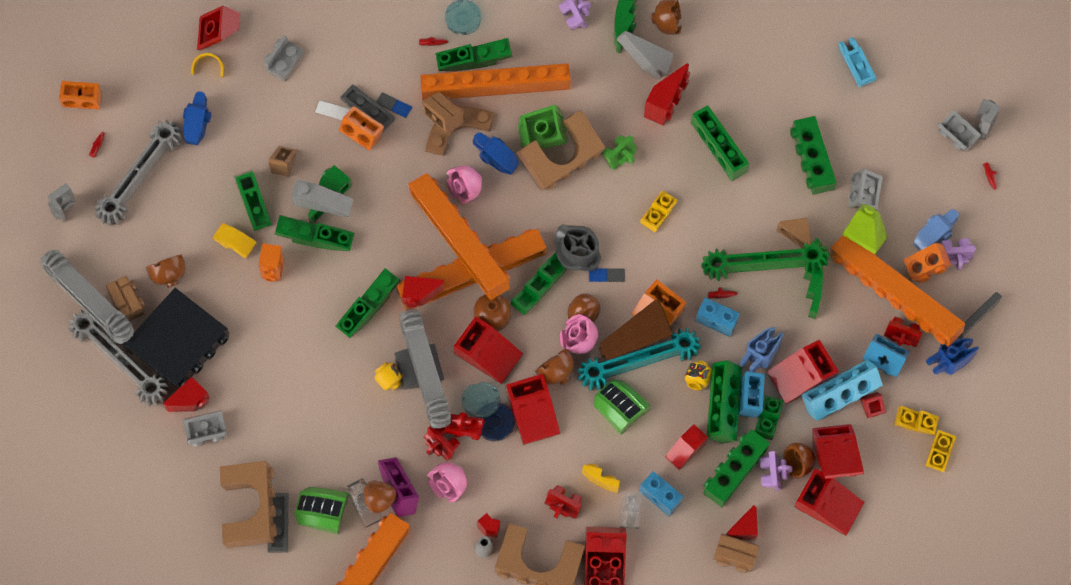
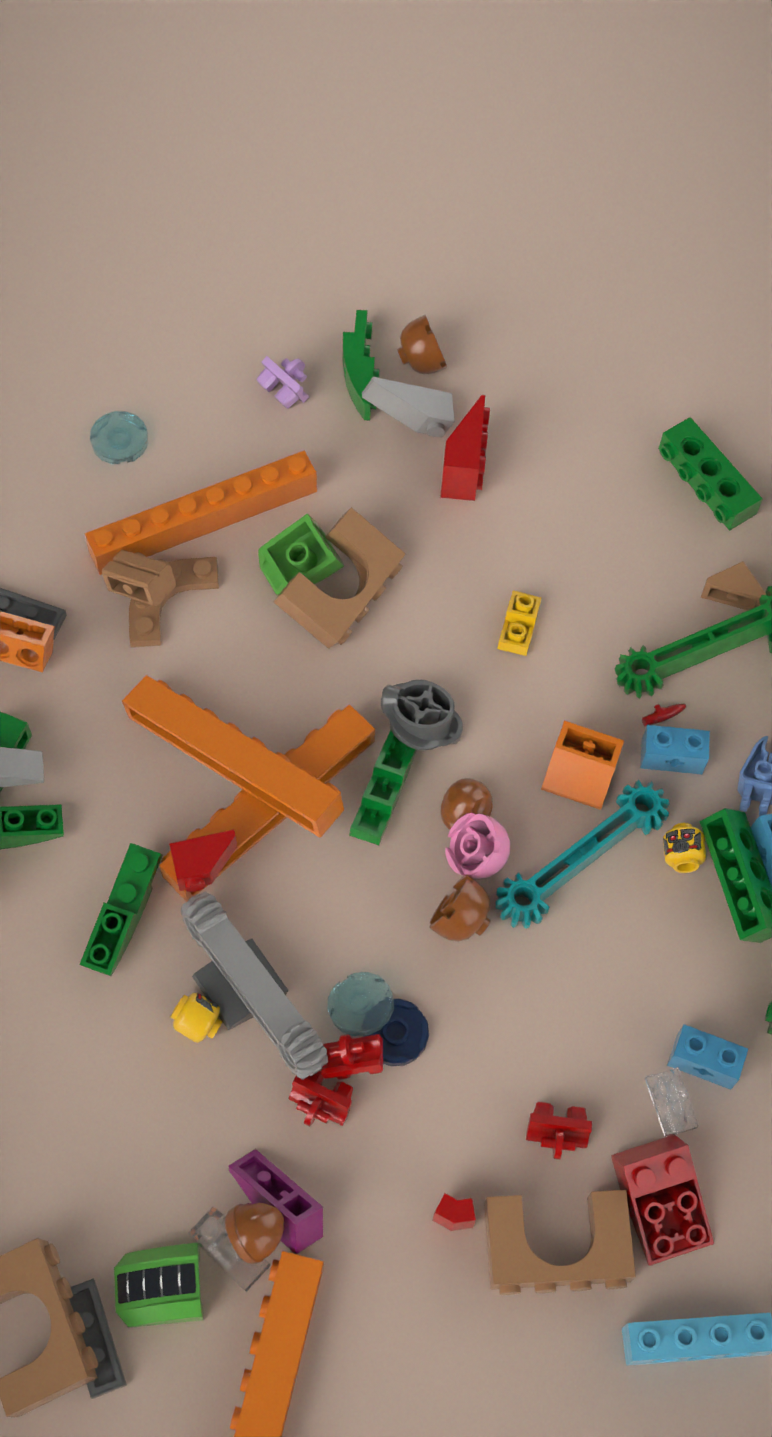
camera: 20 degrees left, 5 degrees down
sticker [376,92,412,118] -> none
red helmet [419,37,448,46] -> none
bright pink cylinder [427,462,467,502] -> none
green slope [435,38,513,71] -> none
bright pink cylinder [446,165,482,204] -> none
red slope [453,316,523,385] -> none
blue hinge [472,132,519,175] -> none
dark orange cylinder [473,294,511,331] -> none
light grey cone [474,536,494,558] -> none
red slope [506,374,561,445] -> none
yellow slope [582,464,620,493] -> none
sticker [589,268,625,282] -> none
bright green slope [594,380,650,435] -> none
reddish brown slope [599,298,673,361] -> none
bright green hips [602,135,637,170] -> none
red slope [665,424,708,470] -> none
green brick [691,105,750,181] -> none
medium azure hinge [838,37,876,87] -> none

